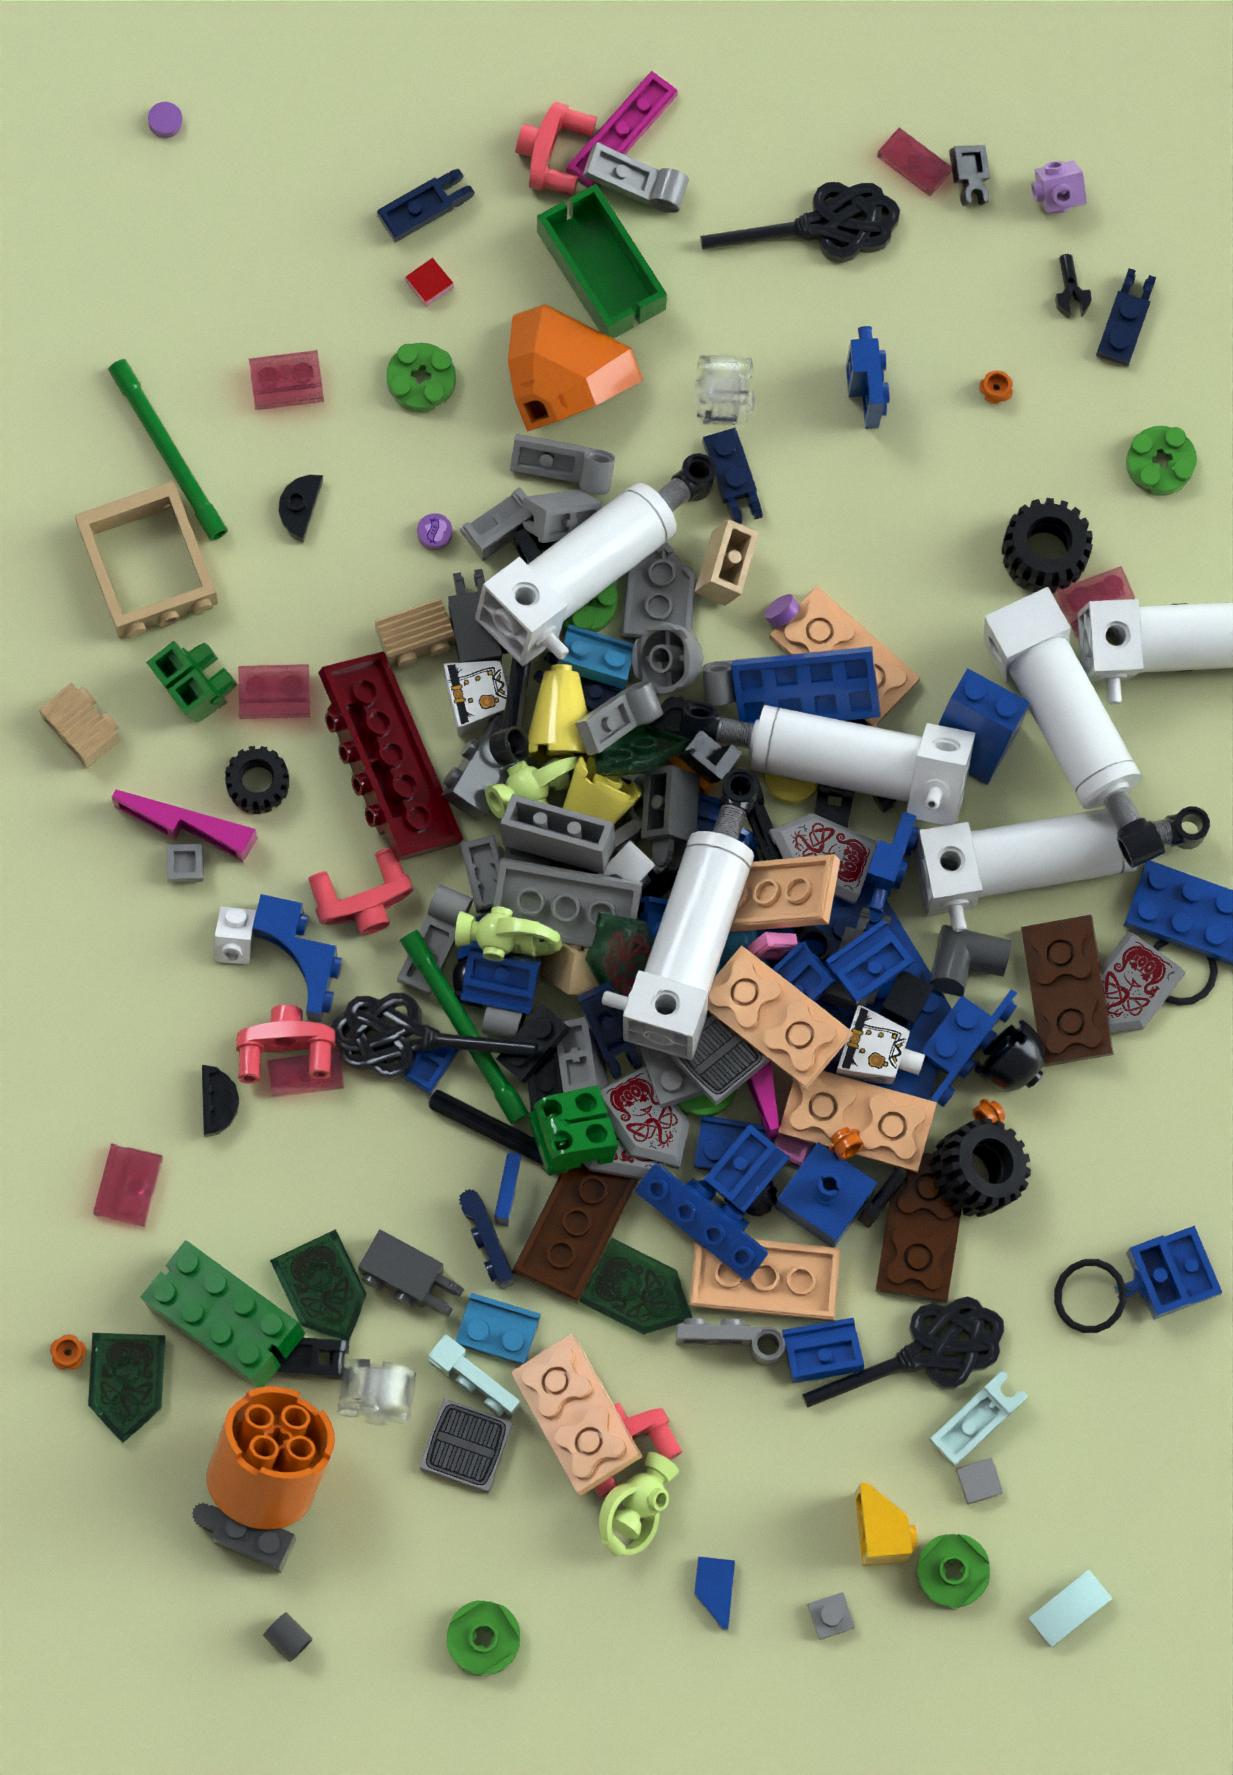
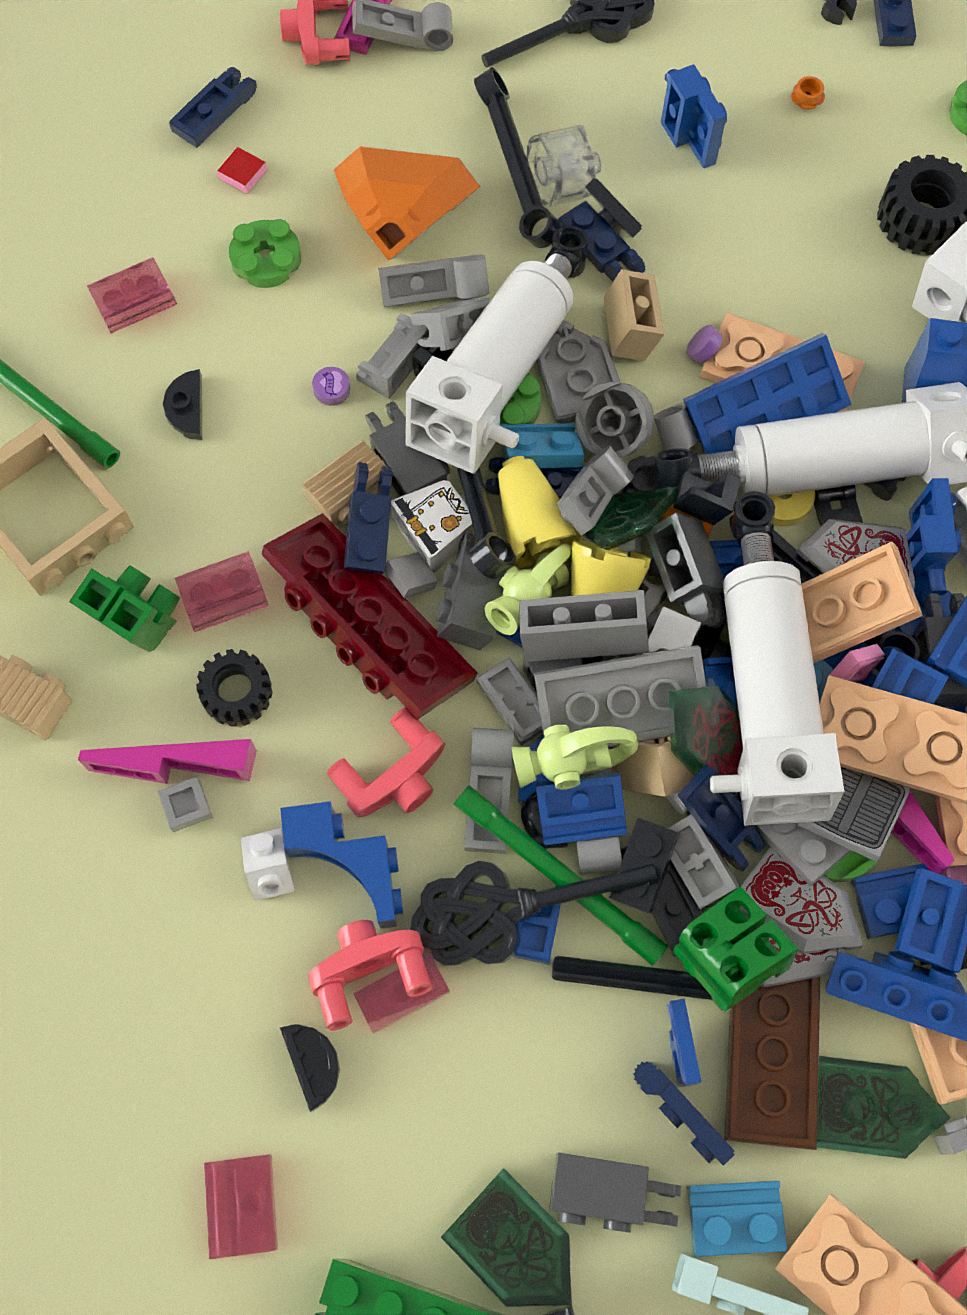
camera: 15 degrees left, 5 degrees down
green piece [537,184,667,339] -> none
none -> dark blue hinge [344,462,392,575]
none -> light grey tile [385,552,439,598]
none -> black piece [474,67,560,248]
none -> black plate [585,178,642,238]

